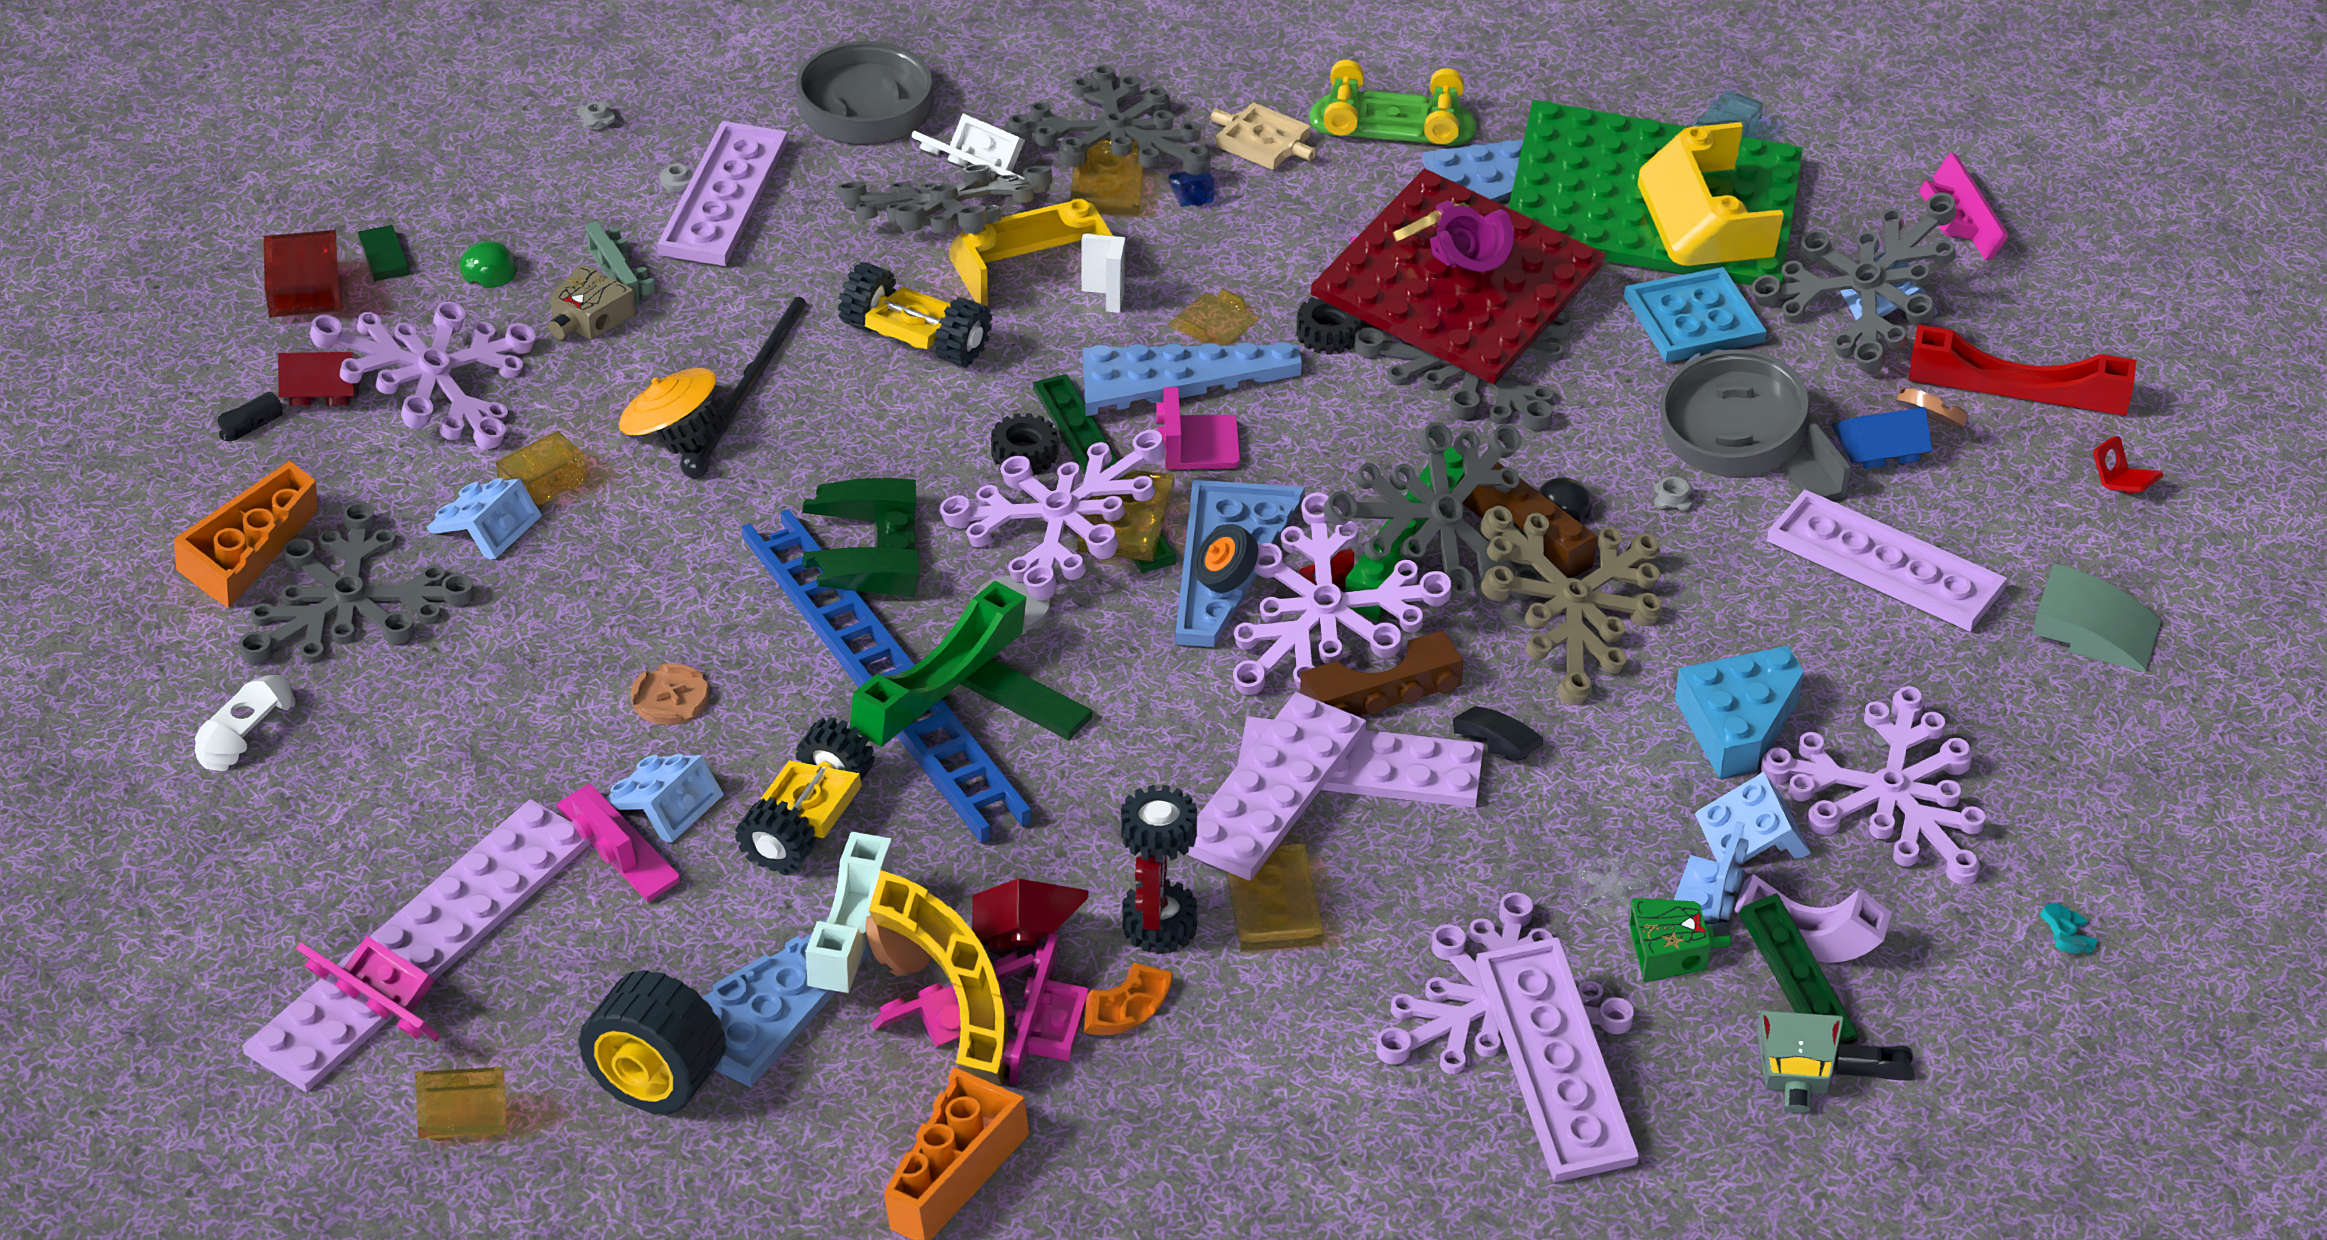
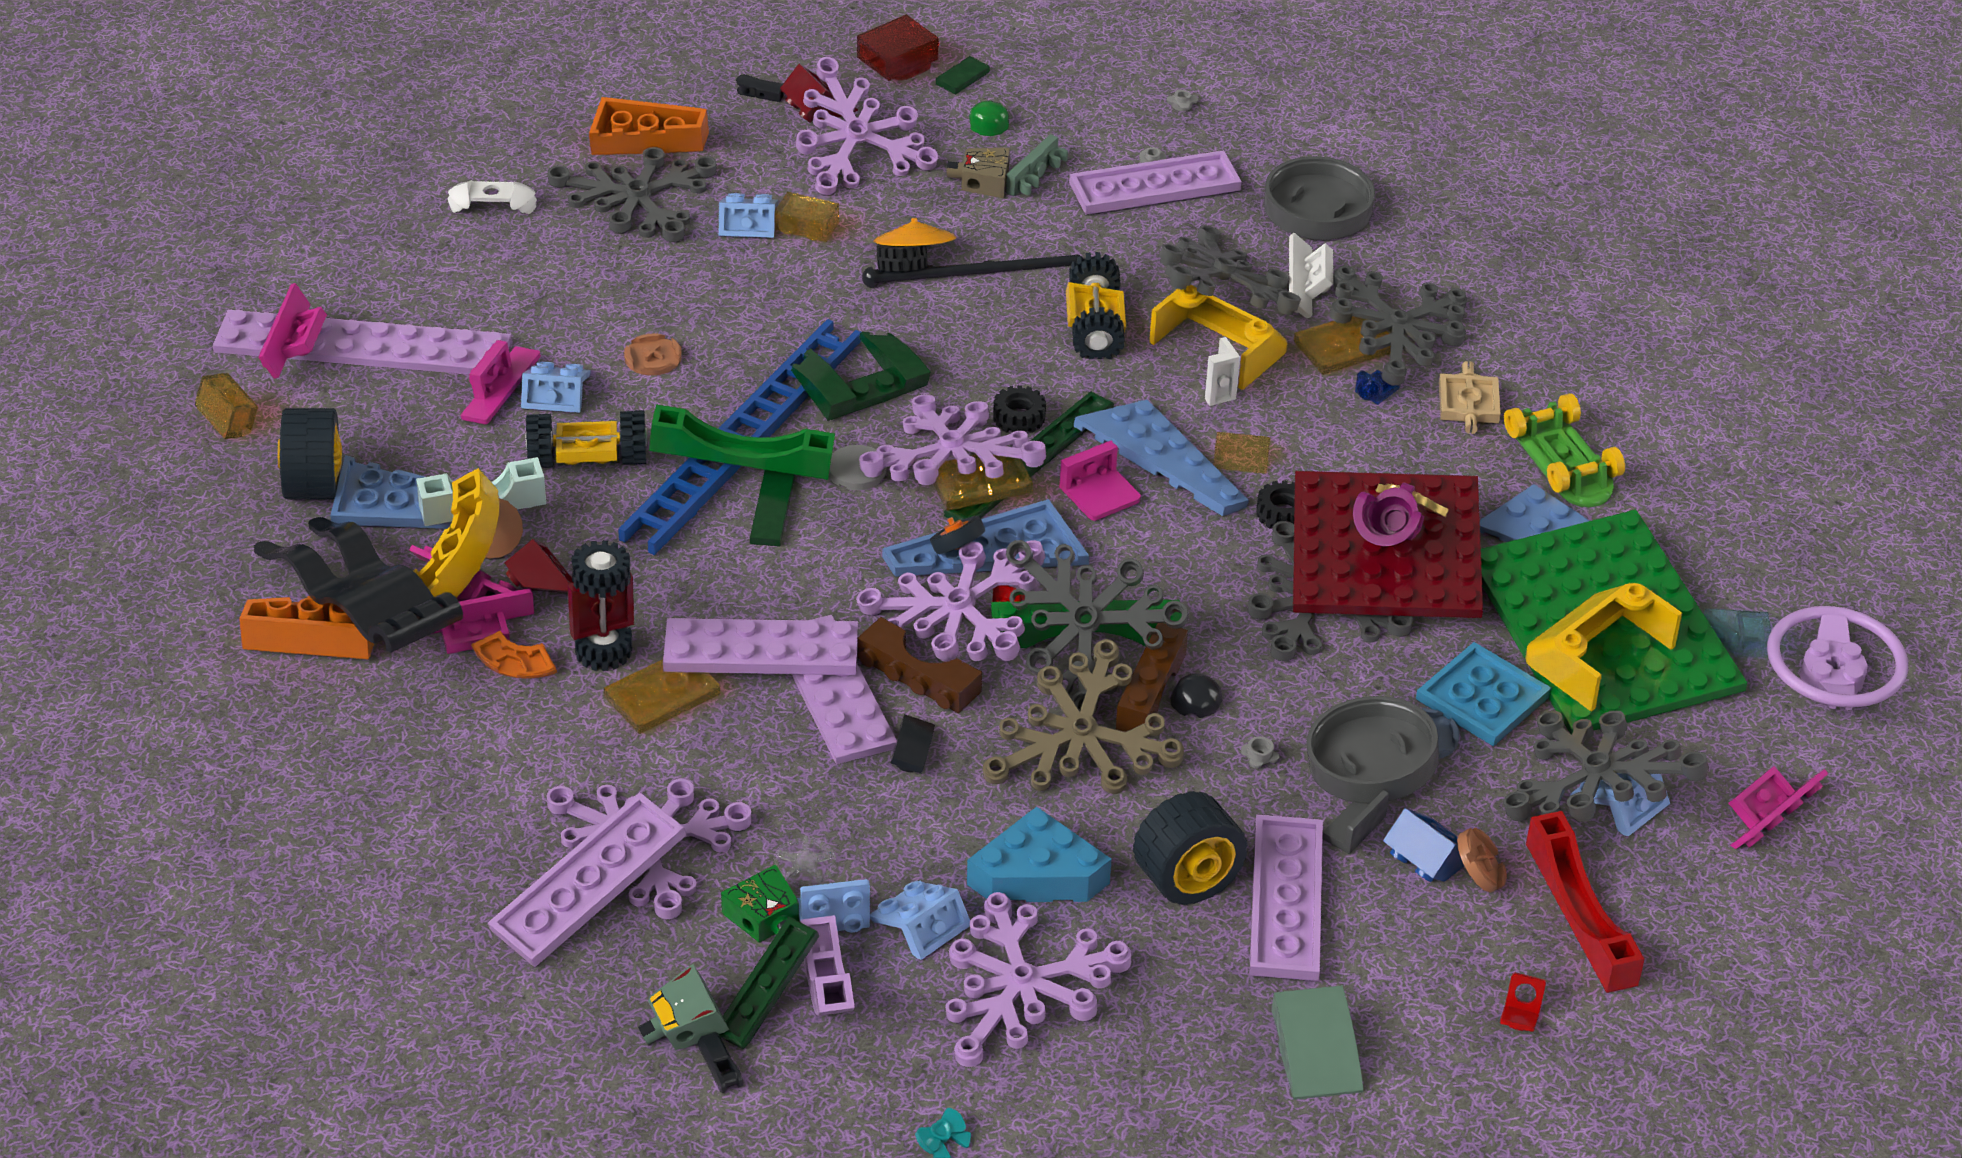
camera: 60 degrees right, 0 degrees up
none -> black flag [254,517,463,653]
none -> black wheel [1133,791,1248,905]
none -> lavender piece [1767,606,1908,710]

